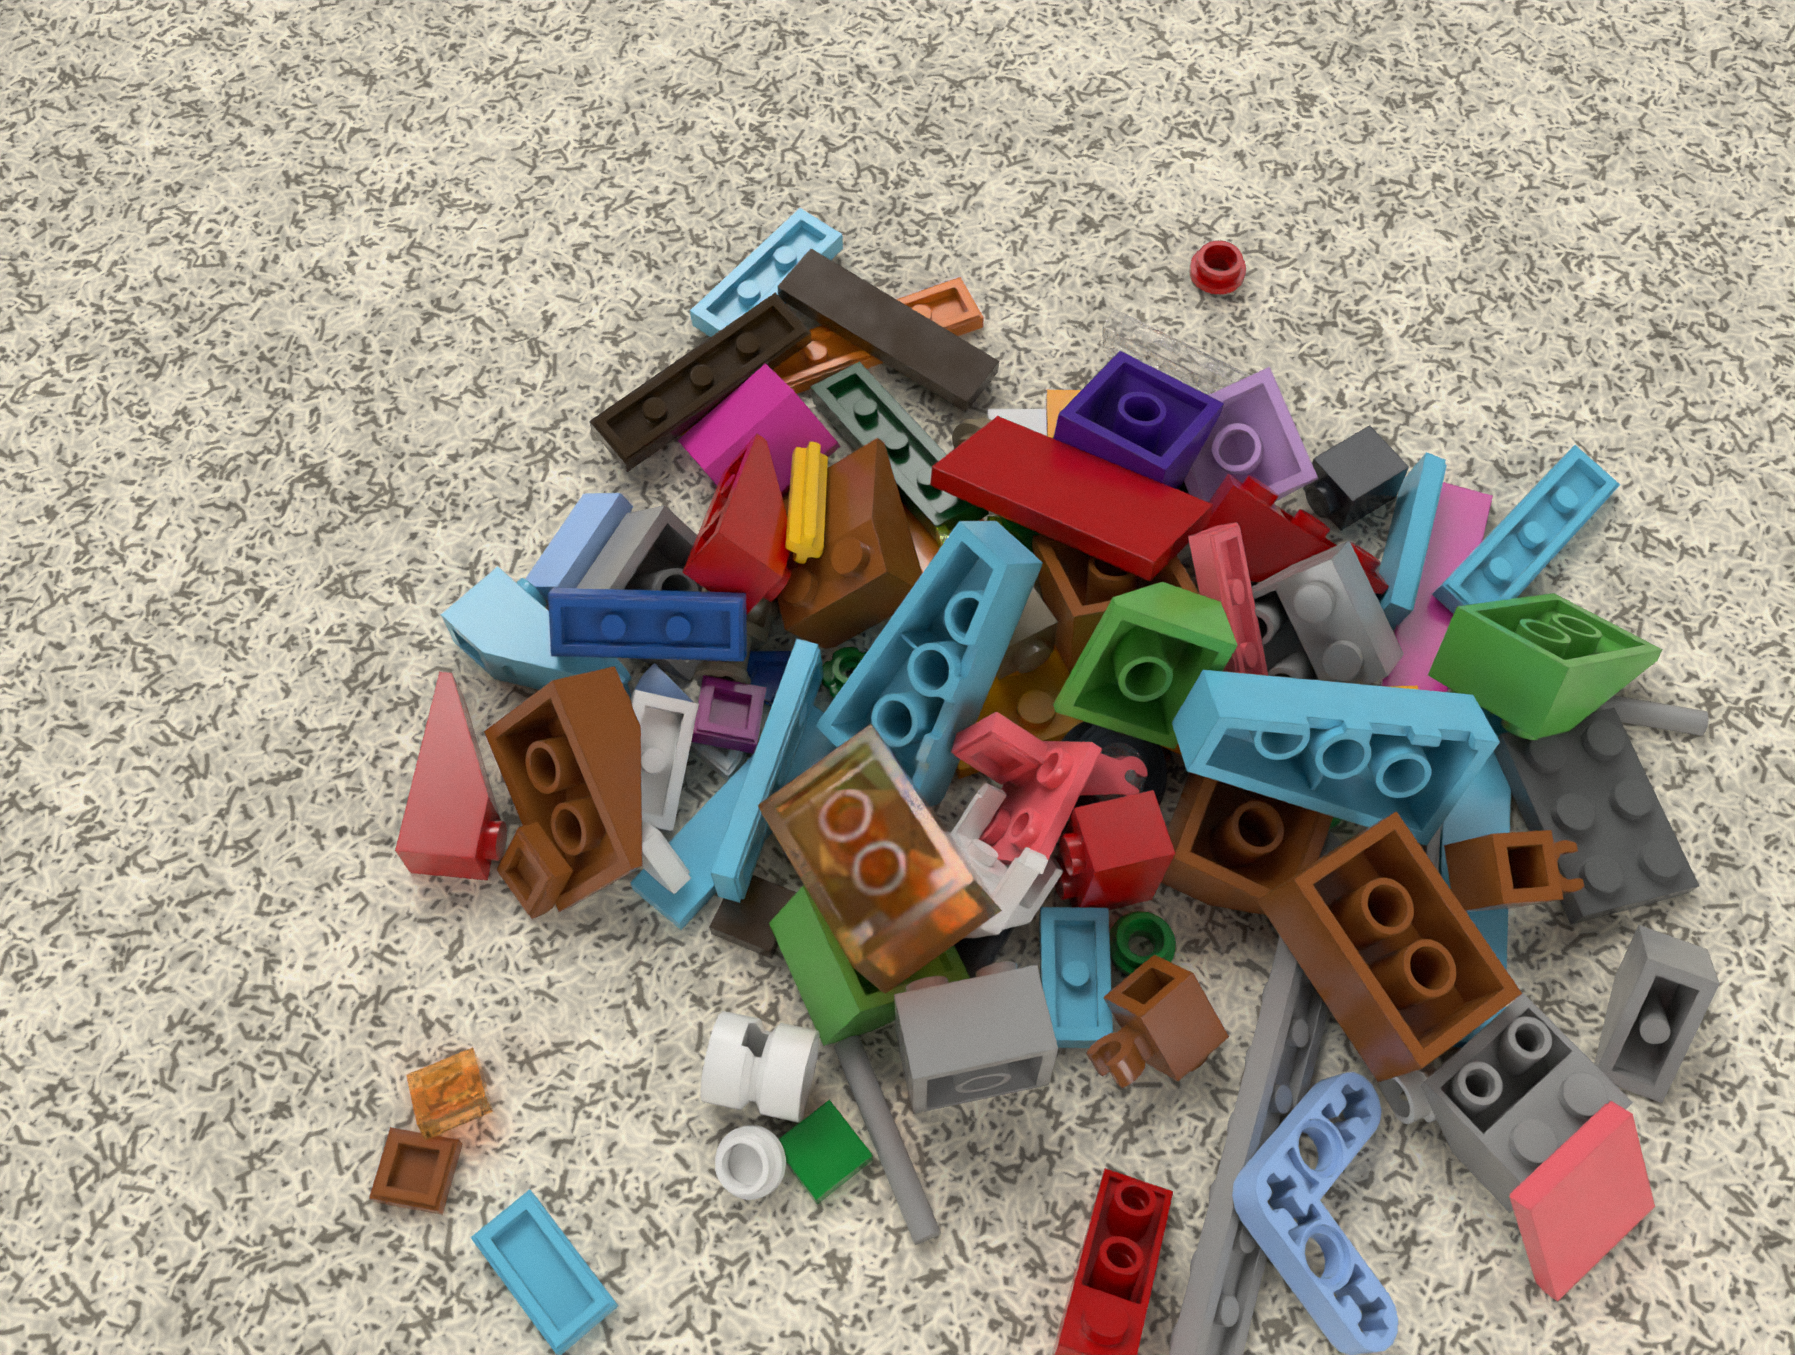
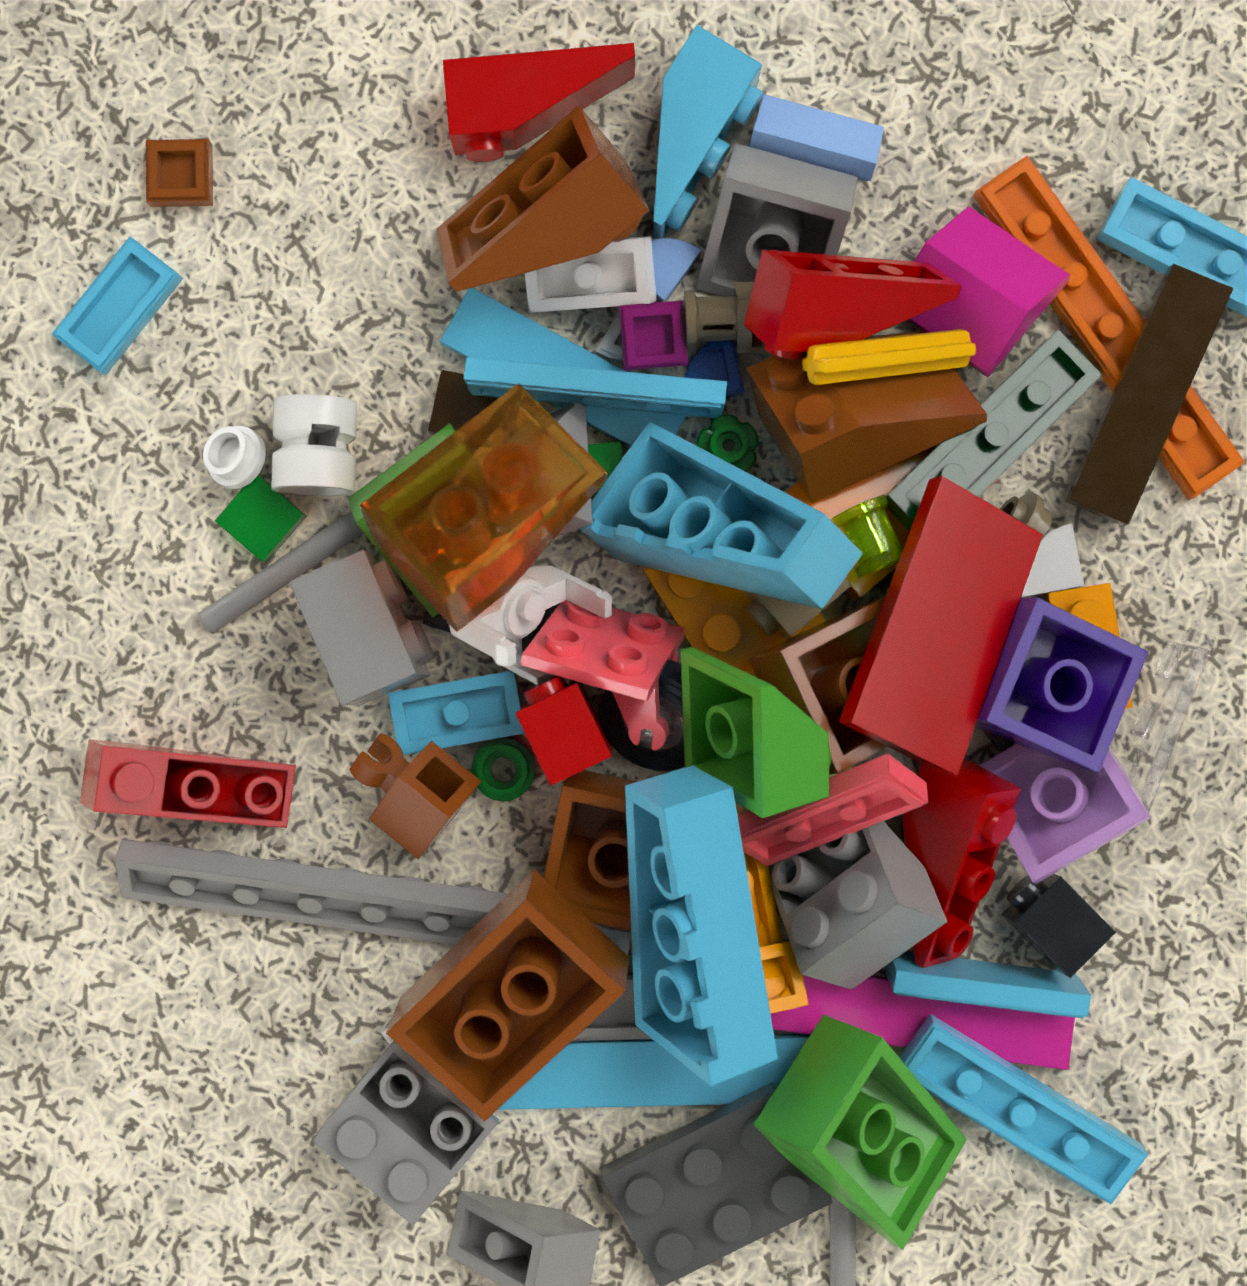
camera: 75 degrees right, 25 degrees up
clear orange tile [406,1047,493,1140] -> none
dark orange tile [497,822,573,919] -> none
blue tile [548,588,747,661] -> none
dark brown tile [589,293,811,472] -> none
white tile [642,821,691,894] -> none
coral tile [951,712,1048,785] -> none
light blue beam [1232,1072,1398,1355] -> none
dark orange brick [1444,830,1584,912] -> none
coral tile [1509,1101,1655,1302] -> none

